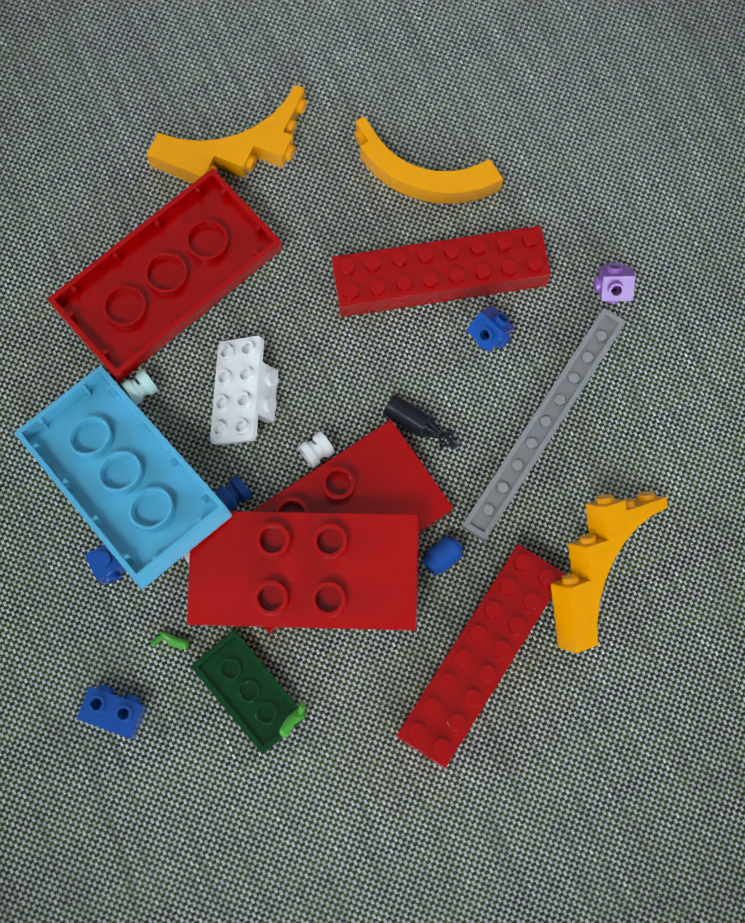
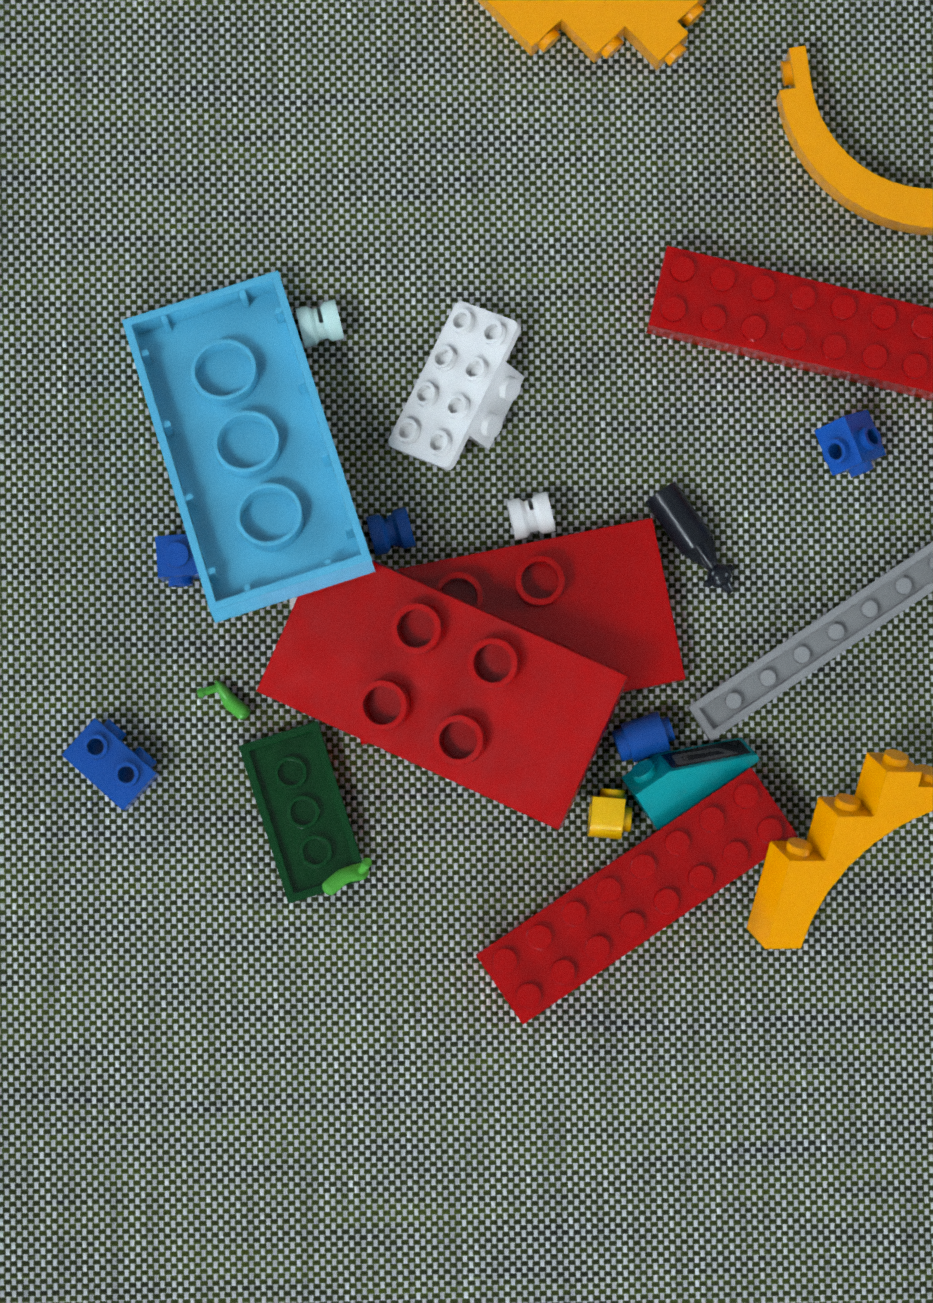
camera: 25 degrees right, 10 degrees up
red plate [47,168,282,383] -> none
none -> yellow plate [587,788,632,840]
none -> teal slope [621,737,760,830]

